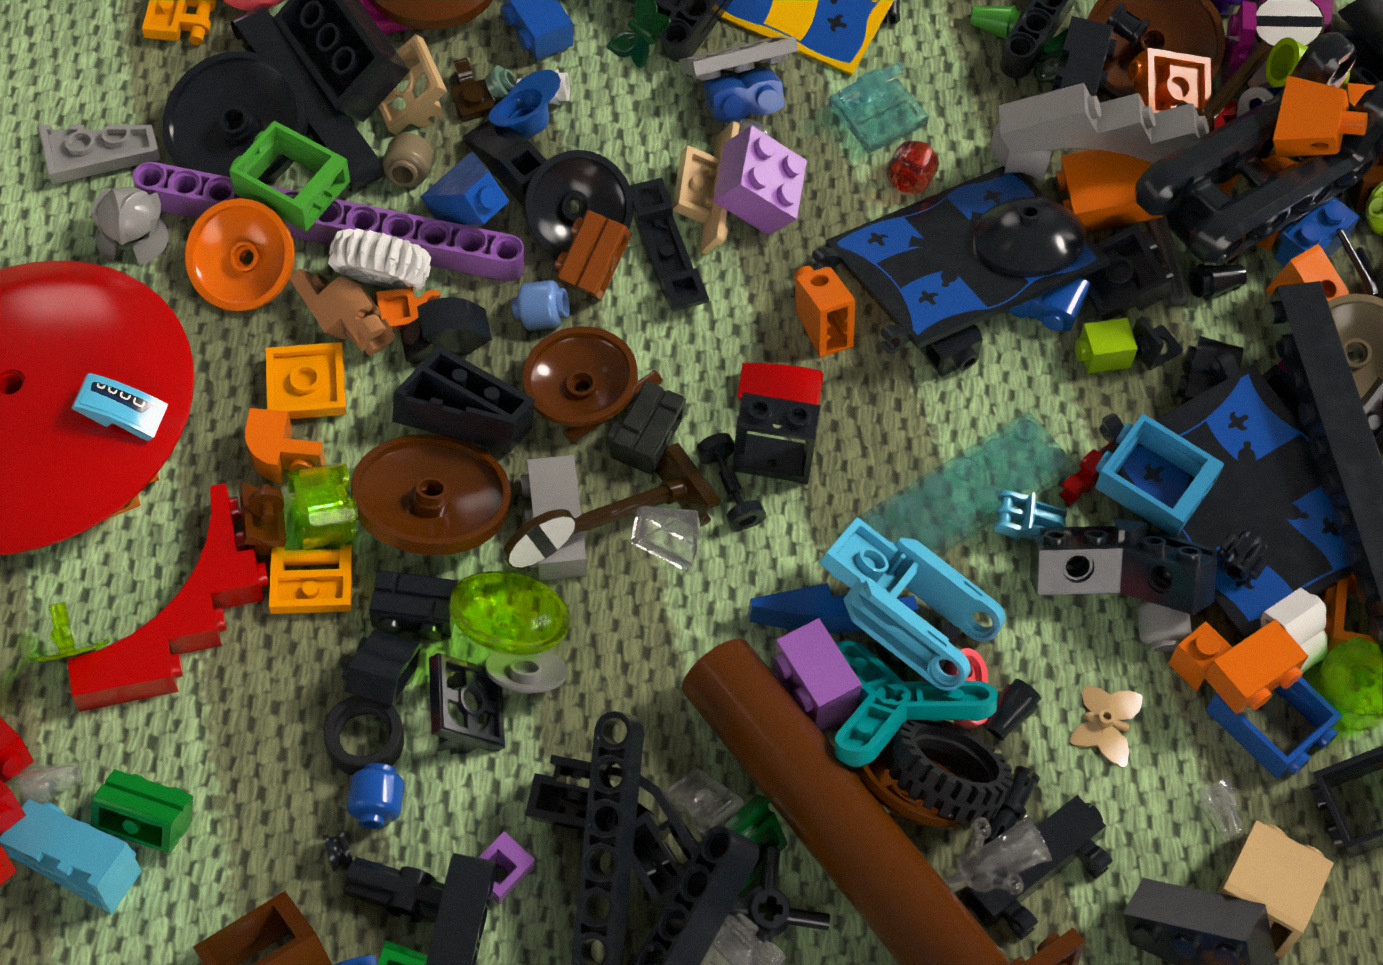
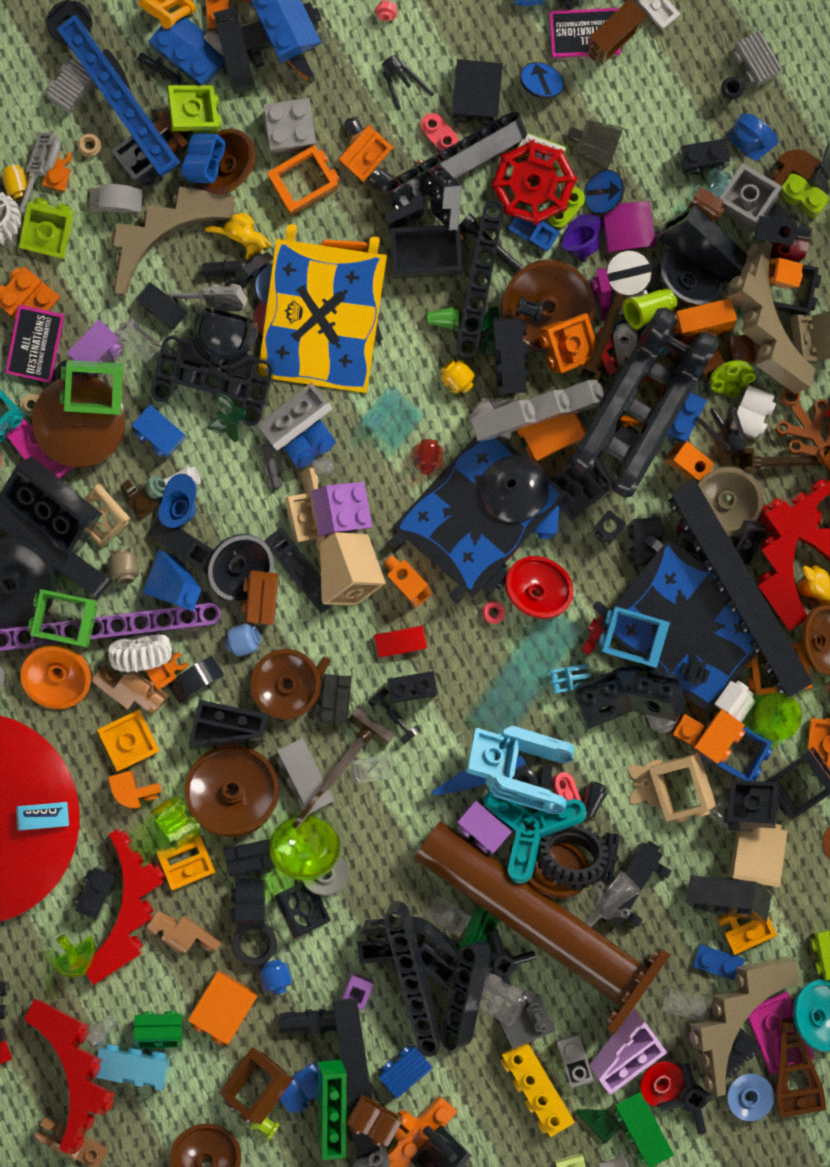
camera: 15 degrees left, 25 degrees up
reddish brown hips [239,483,287,556] -> none
black bush [322,829,353,872] -> none
lime brick [1075,318,1138,374] -> none
orange torso [1273,76,1368,157] -> none
none -> black brick [74,866,118,920]
none -> medium nougat plate [146,911,223,953]
none -> orange brick [188,970,259,1046]
none -> dark grey axle [259,444,282,489]
none -> tan slope [320,532,386,606]
none -> yellow head [440,359,475,394]
none -> coral plate [482,601,505,624]
none -> red dish [505,556,574,619]
none -> tan window [649,752,716,823]
none -> black plate [724,780,779,831]

